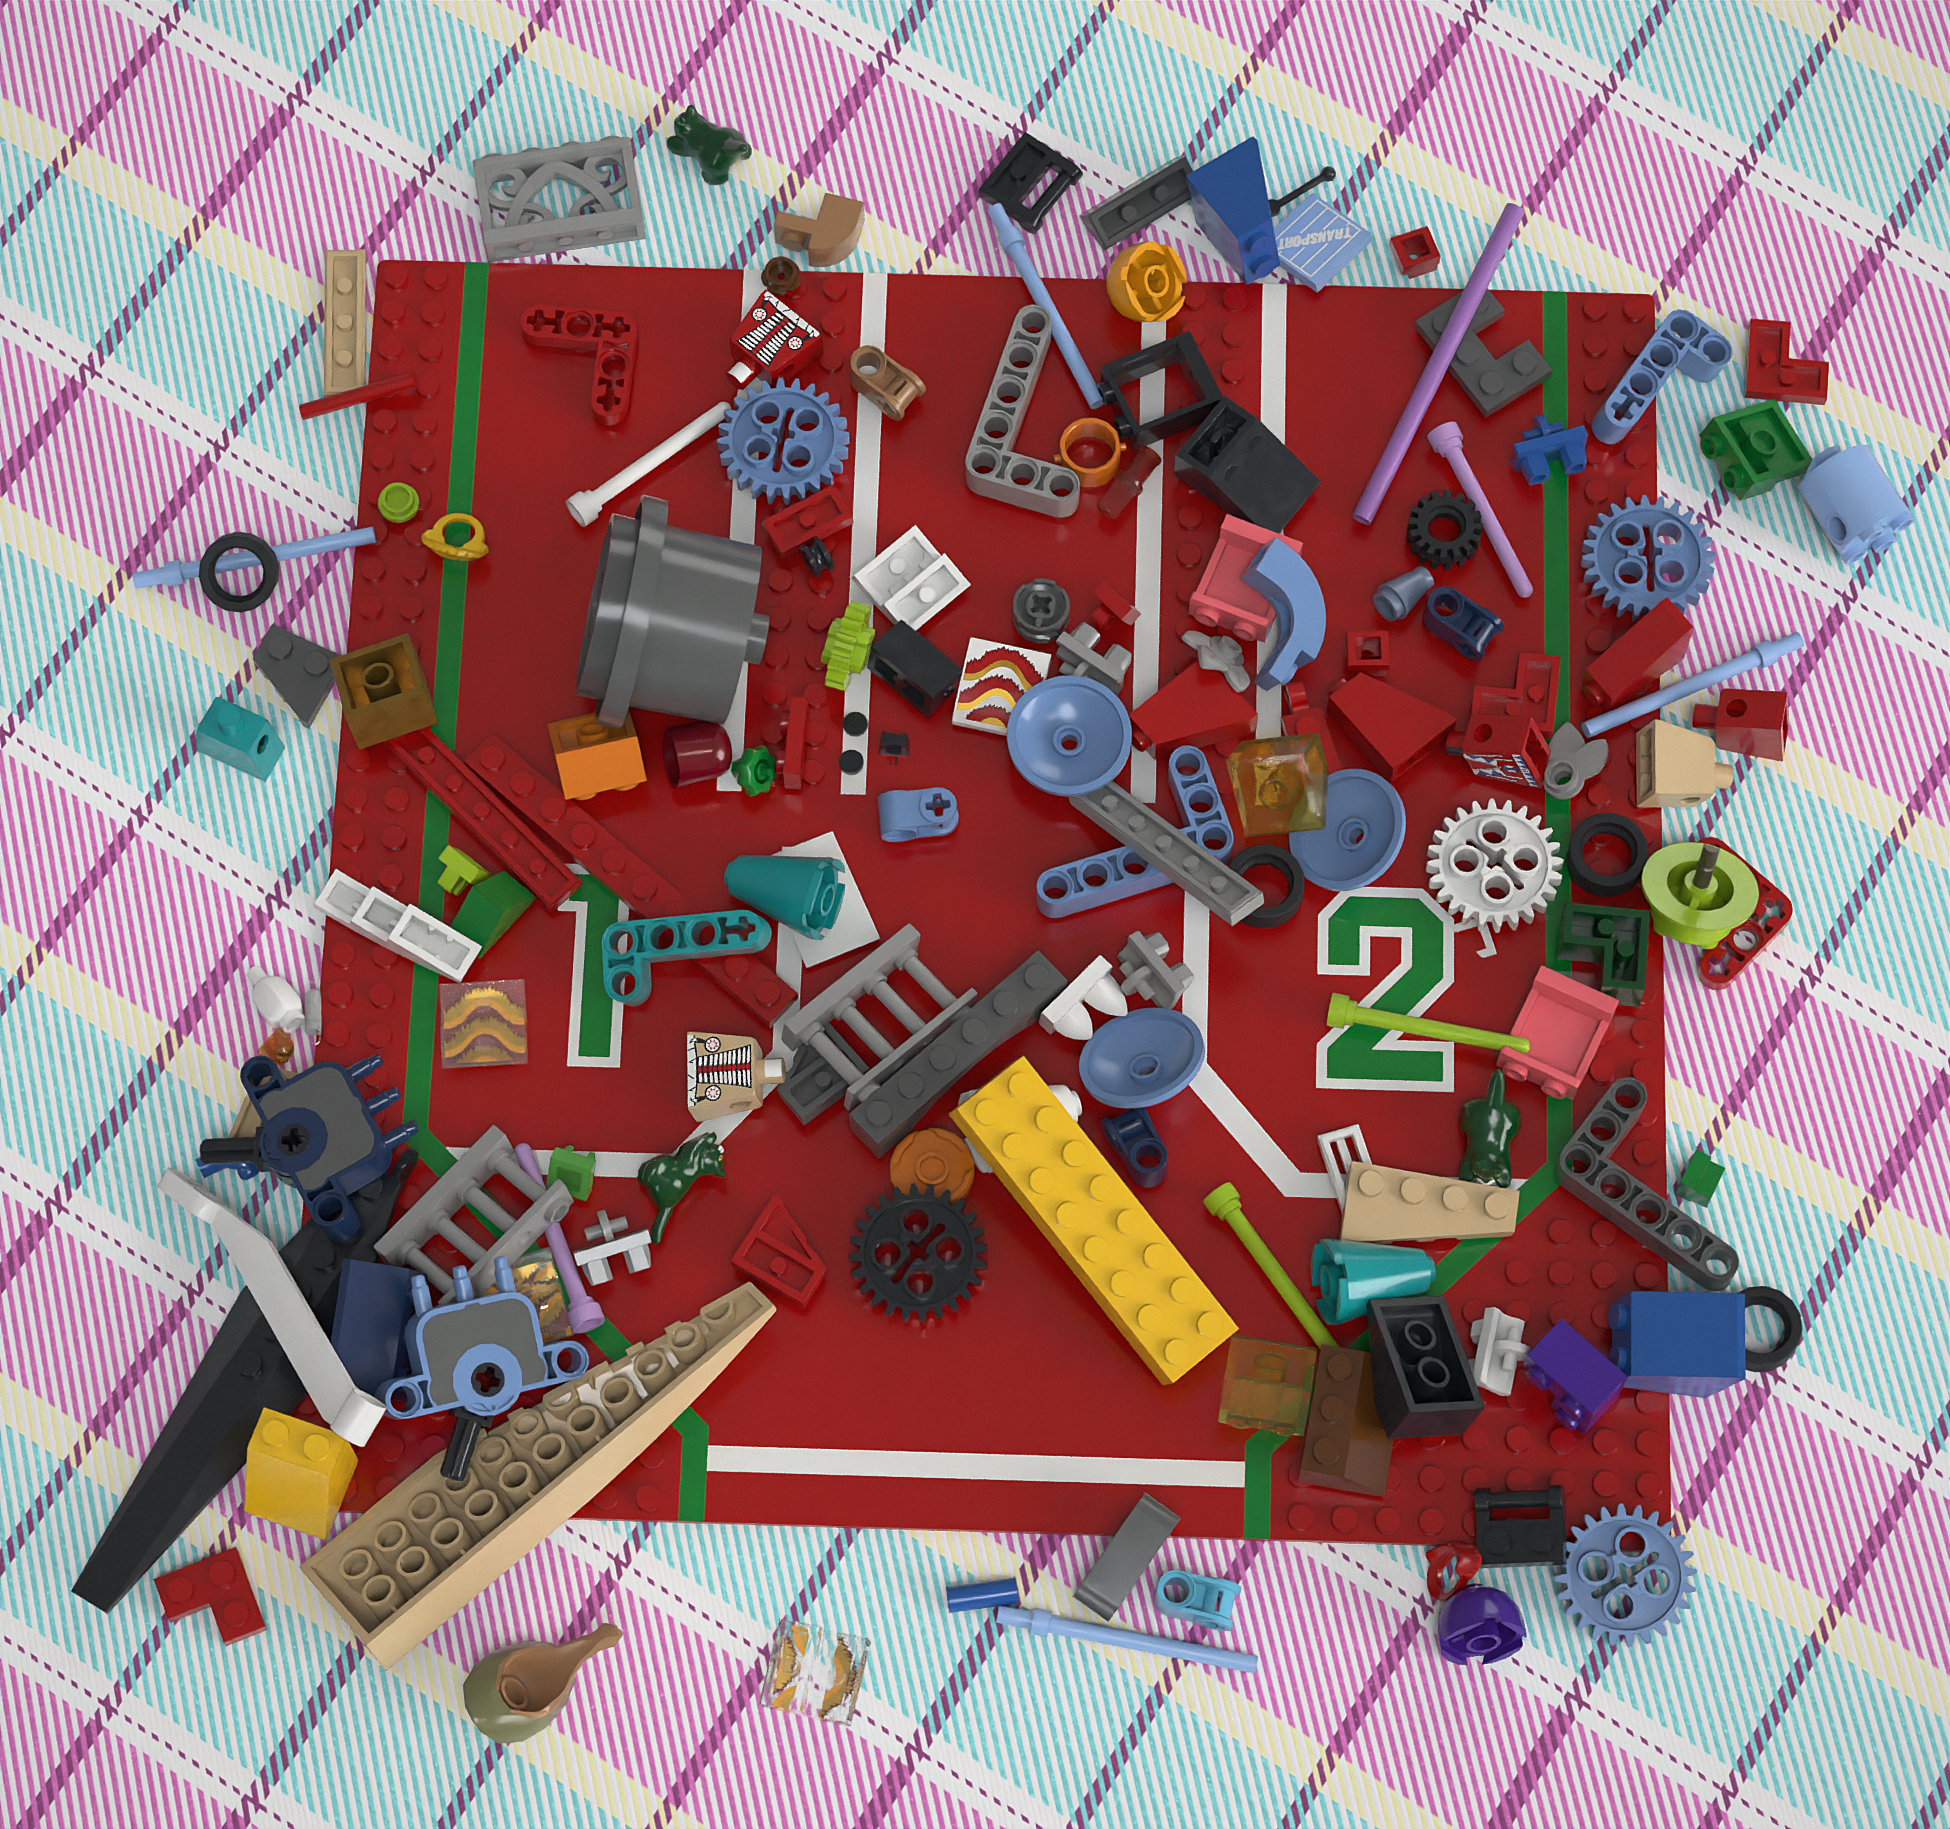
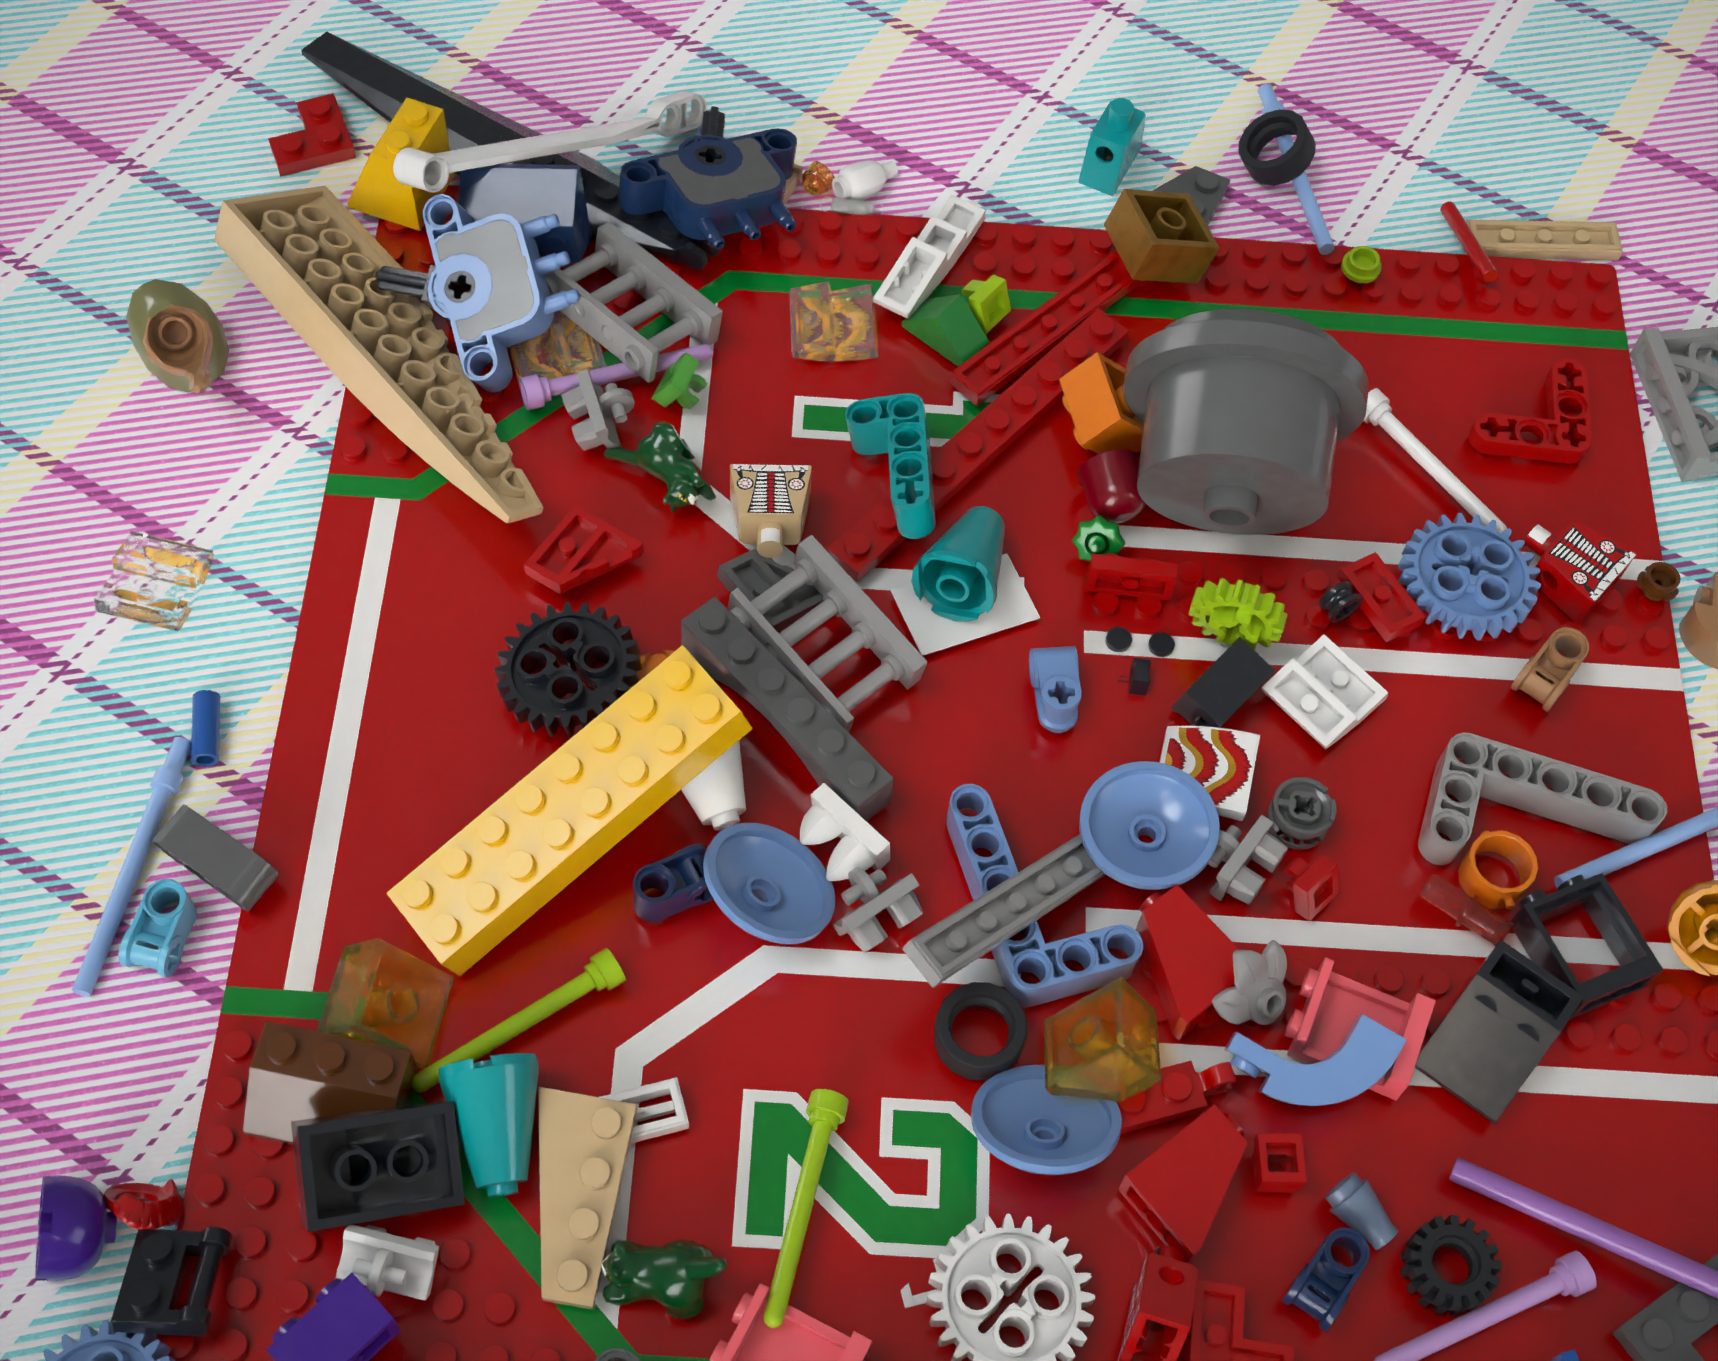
camera: 85 degrees right, 10 degrees down
yellow piece [421,513,489,561] -> none

